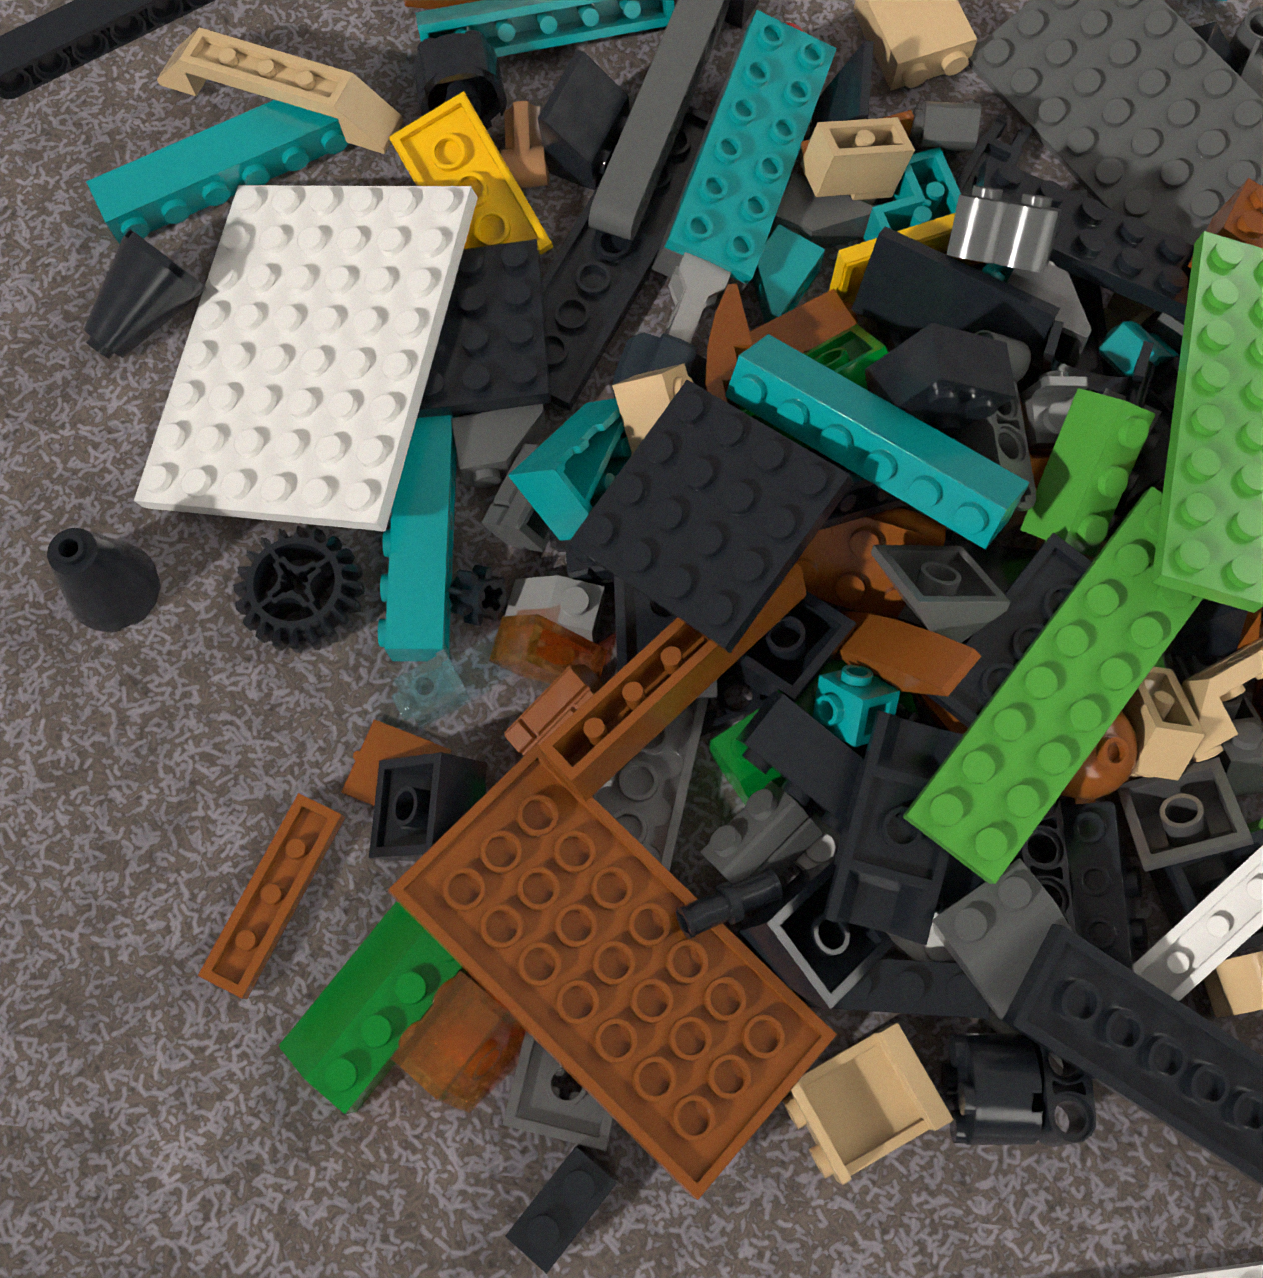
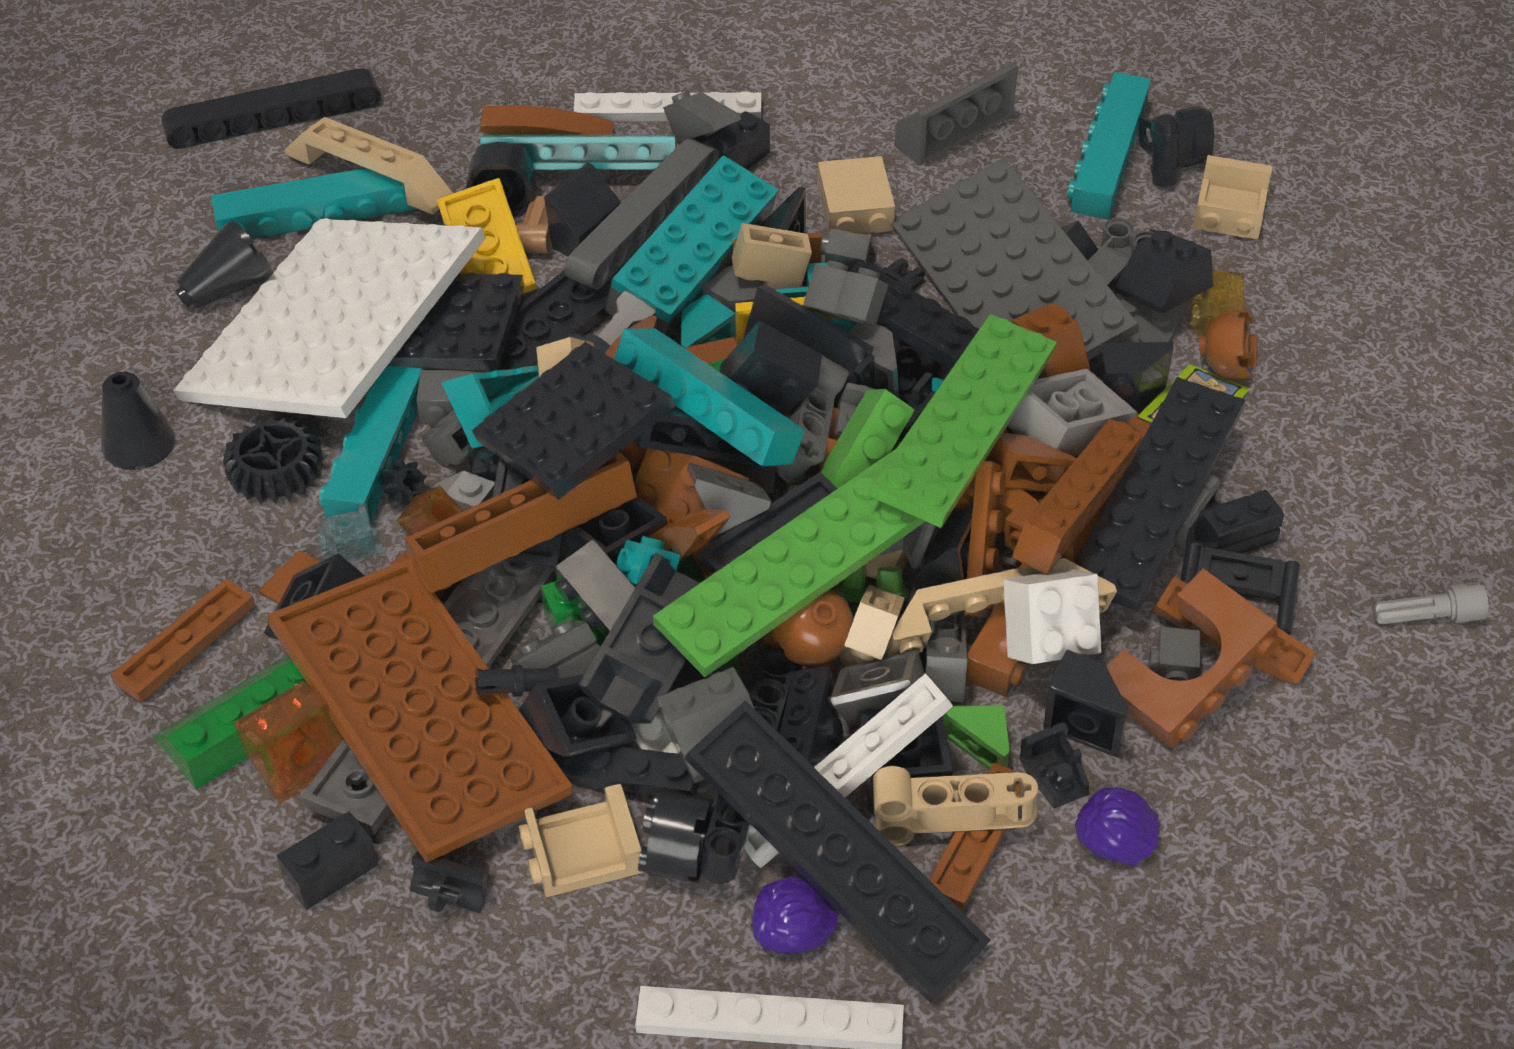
camera: 10 degrees right, 25 degrees down
none -> black hips [410,851,489,913]
none -> dark purple hair [750,876,838,954]

